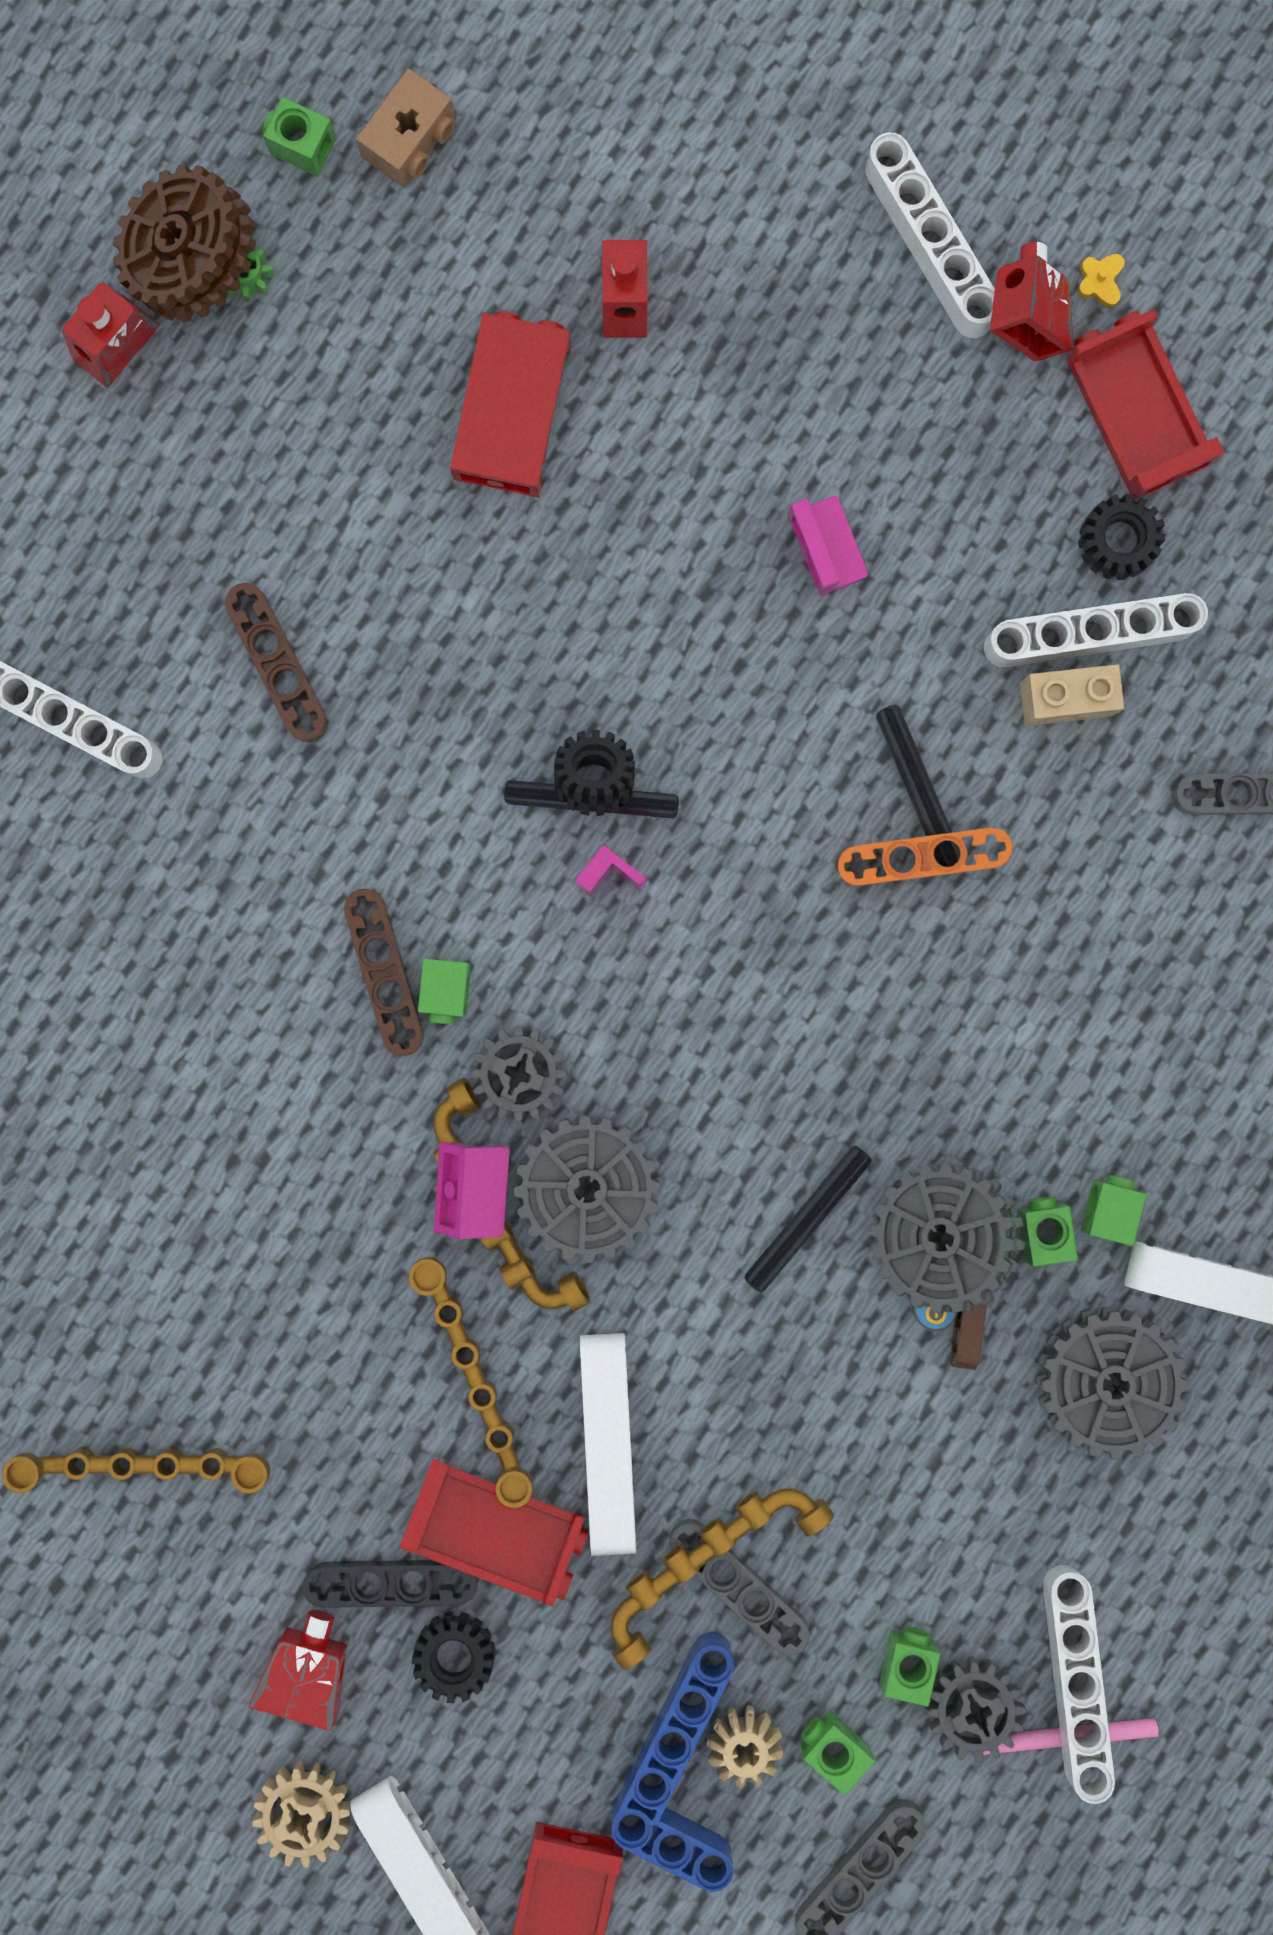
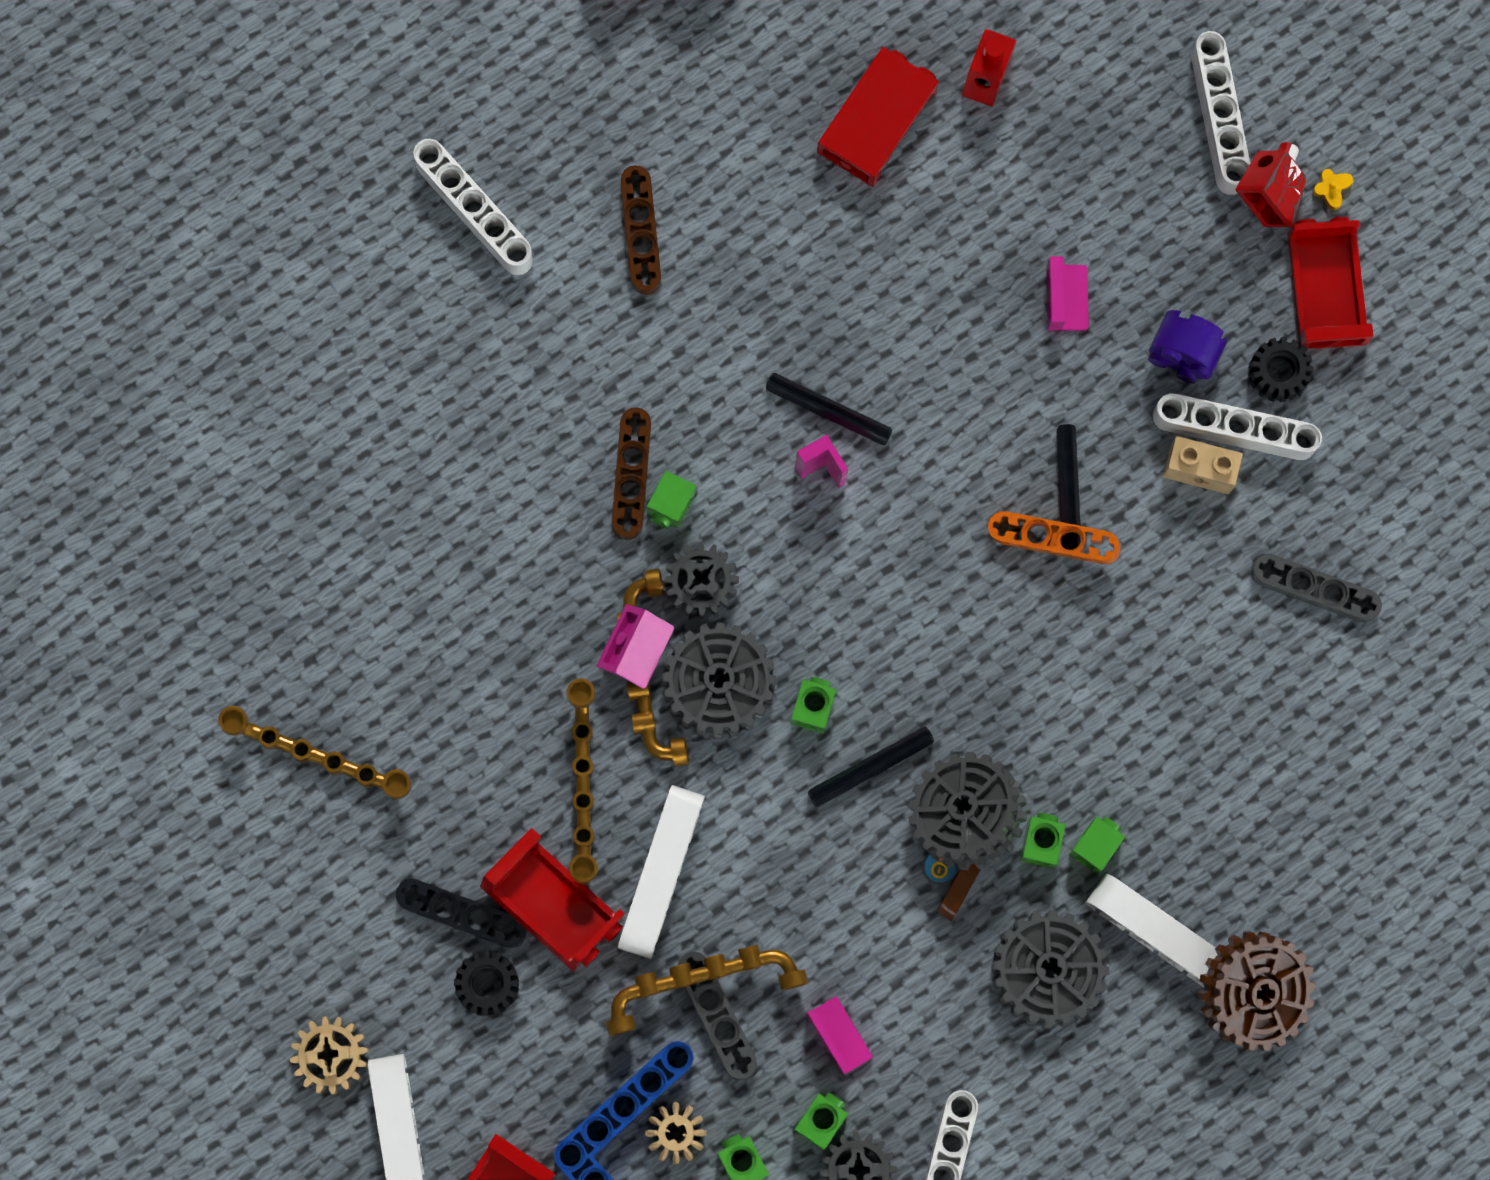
camera: 15 degrees right, 10 degrees down
red torso [249,1610,347,1731] -> none
black tyre [554,730,635,816] -> none
none -> bright green brick [790,677,836,734]
none -> dark pink panel [806,996,873,1076]
none -> dark purple brick [1148,310,1228,384]

